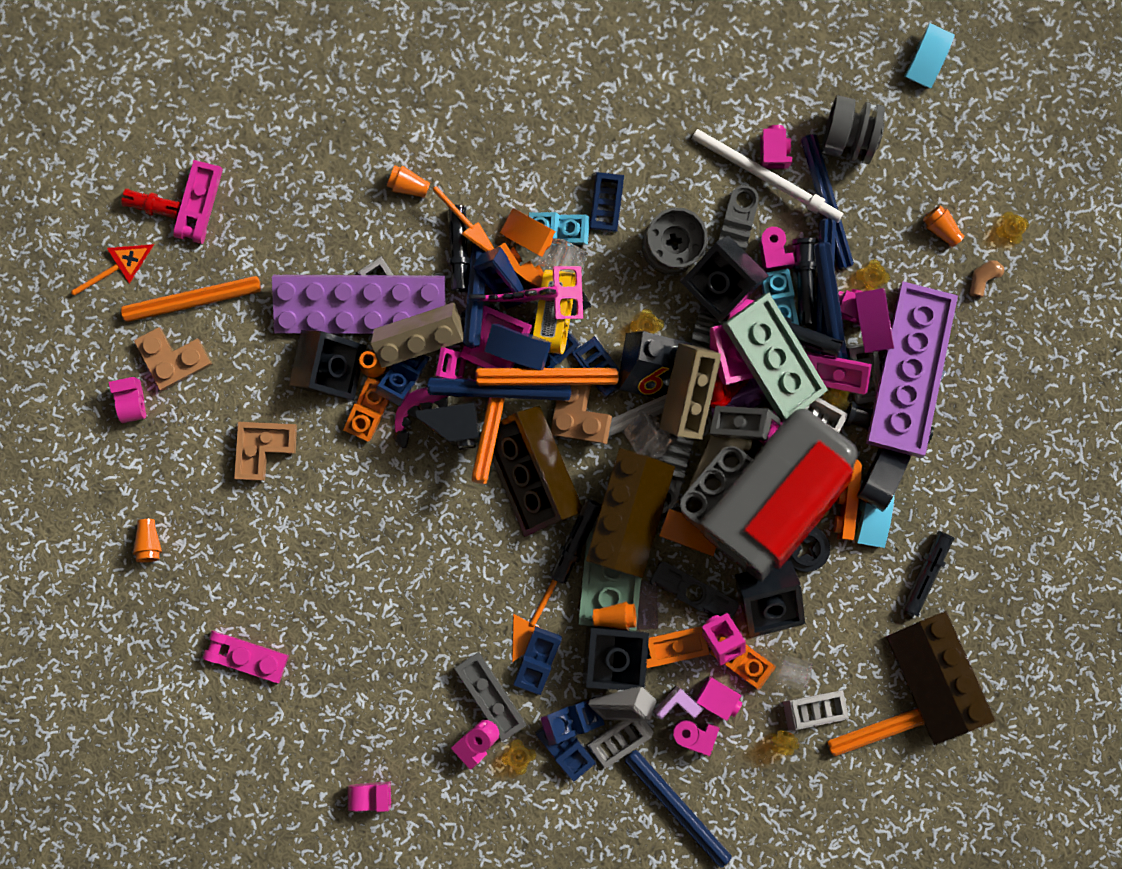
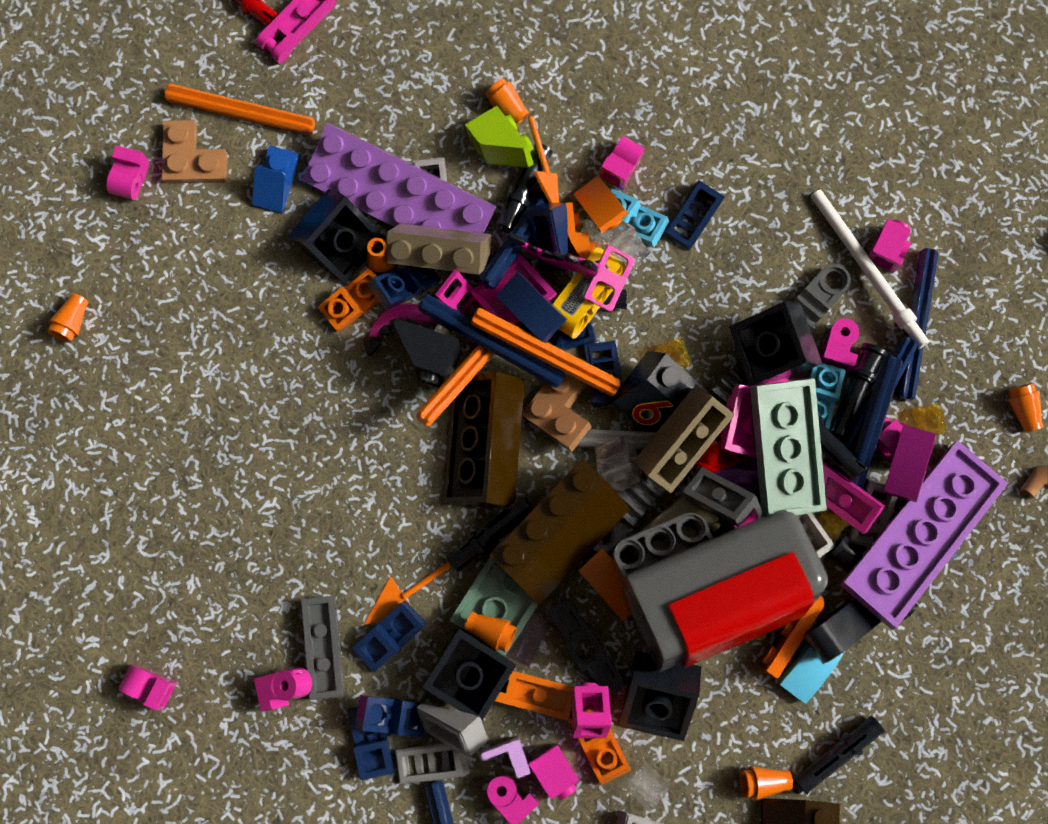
camera: 25 degrees right, 5 degrees down
piece [71,244,154,295] -> none
dark pink plate [202,630,289,683] -> none
medium nougat plate [234,422,297,481] -> none
clear yellow plate [502,739,536,775] -> none
dark grey wheel [642,208,707,275] -> none
black gear [787,527,830,572] -> none
dark grey wheel [821,95,885,165] -> none
none -> blue slope [252,145,300,214]
none -> lime slope [465,106,534,168]
none -> dark pink leg [600,136,645,190]
none -> orange cone [740,766,793,801]

